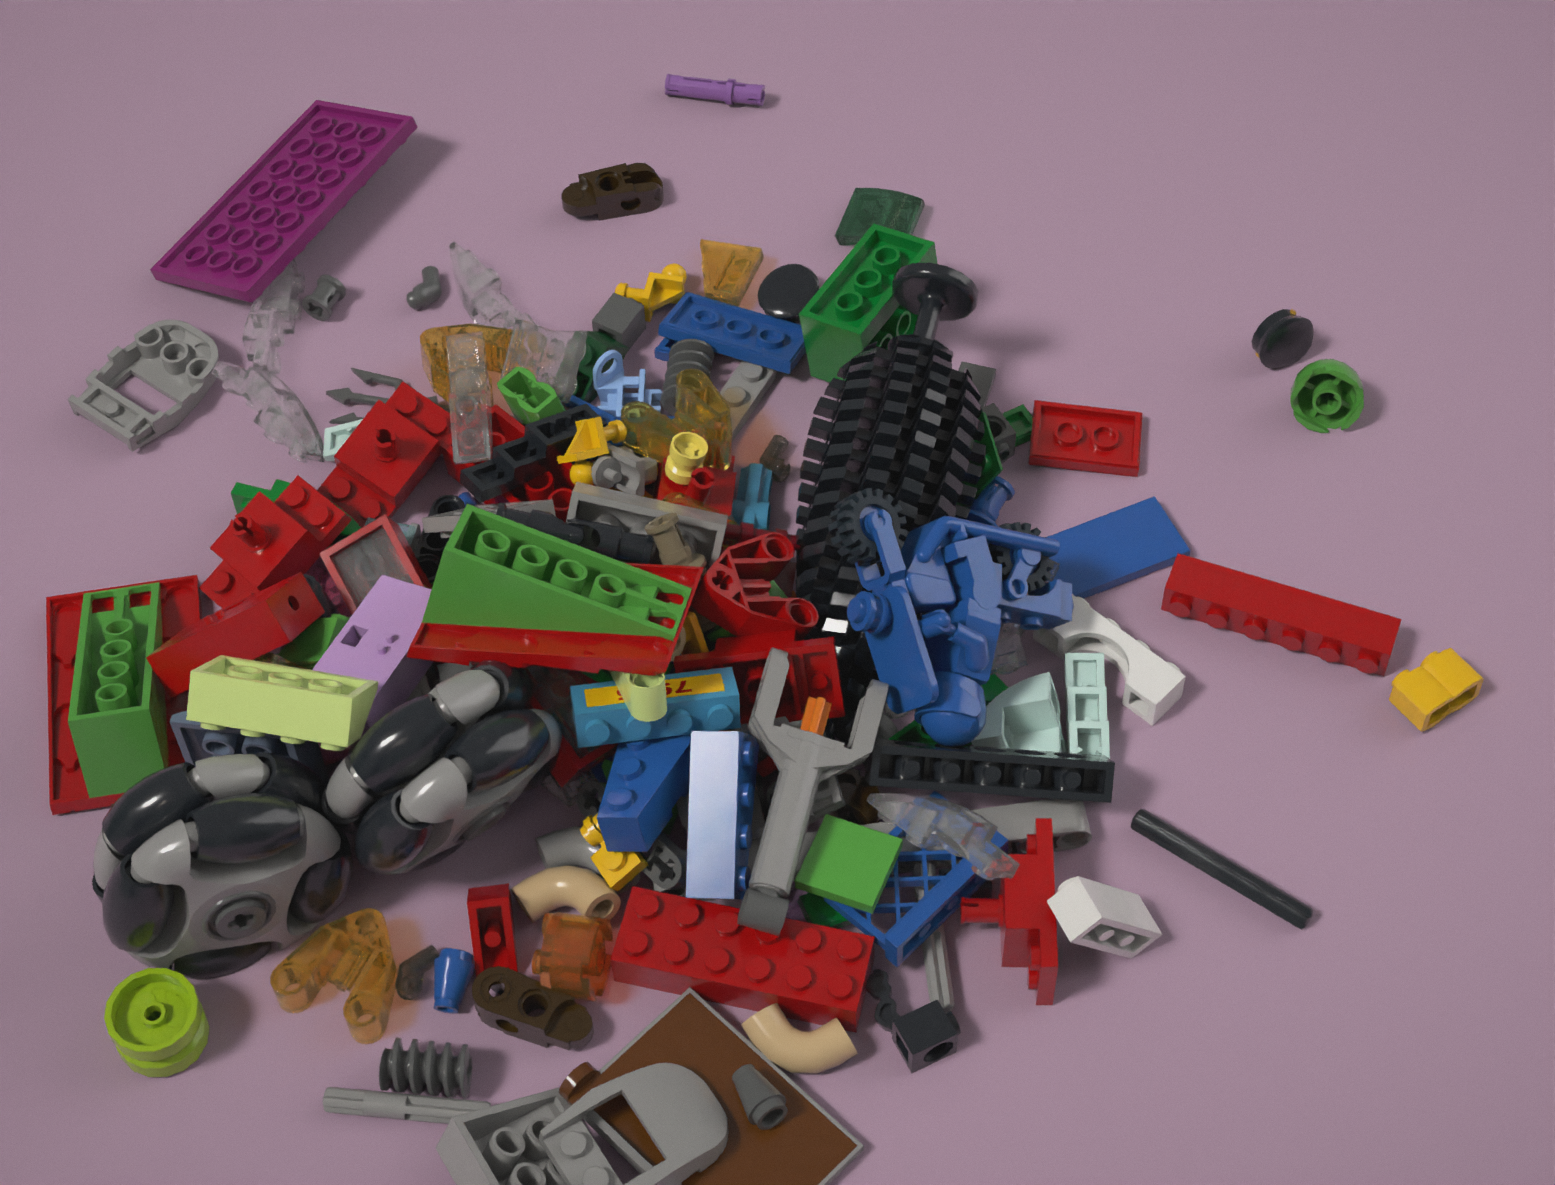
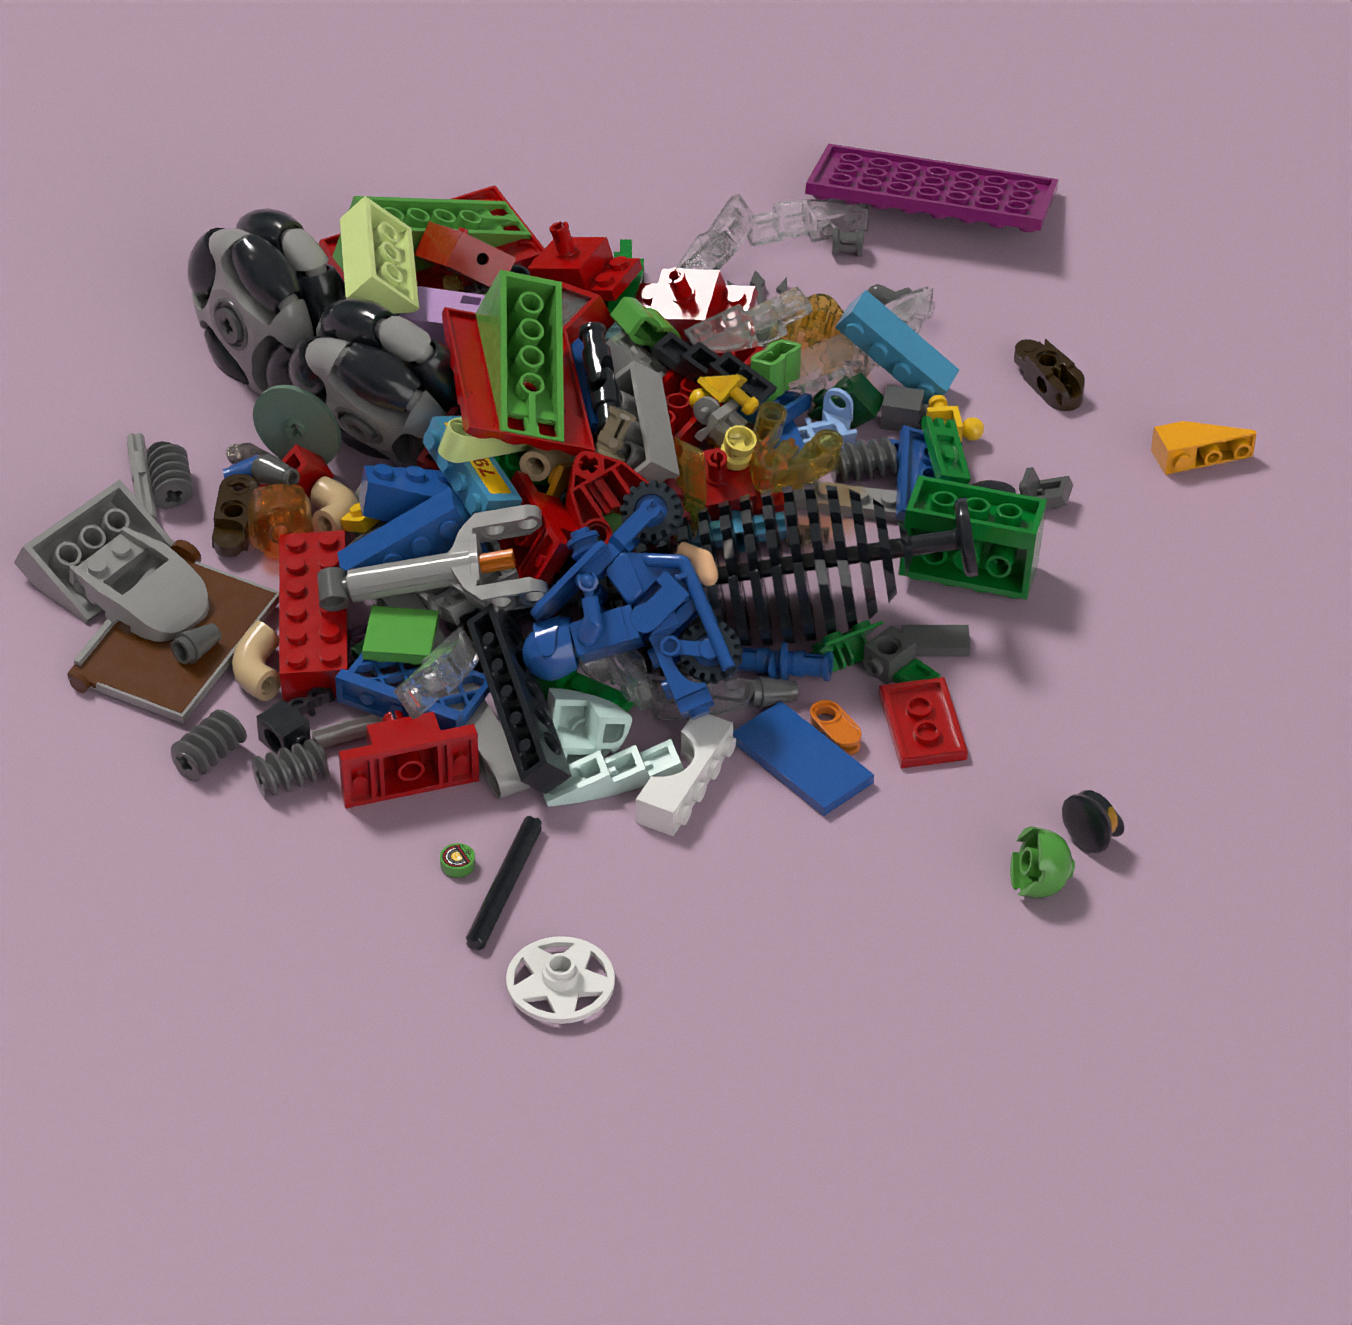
camera: 70 degrees right, 10 degrees down
light grey slope [68,320,219,452] -> none
lime wheel [104,968,210,1077] -> none
clear yellow connector [270,908,399,1044] -> none
medium lavender pin [665,74,765,106] -> none
clear yellow wing [700,239,764,307] -> none
clear green slope [835,188,925,245] -> none
white brick [1047,876,1163,959] -> none
red brick [1161,553,1402,677] -> none
yellow brick [1389,648,1484,732] -> none
none -> dark grey piece [171,709,247,781]
none -> dark grey cone [251,454,300,488]
none -> dark grey piece [252,739,330,796]
none -> sand green piece [253,385,342,464]
none -> tile [440,843,475,878]
none -> white wheel [506,936,615,1024]
none -> bright green brick [610,297,681,350]
none -> light nougat arm [677,542,718,586]
none -> orange piece [809,700,862,755]
none -> dark azure brick [835,290,960,404]
none -> green hinge [921,416,971,484]
none -> dark grey bracket [1019,467,1073,509]
none -> light orange slope [1151,421,1257,475]

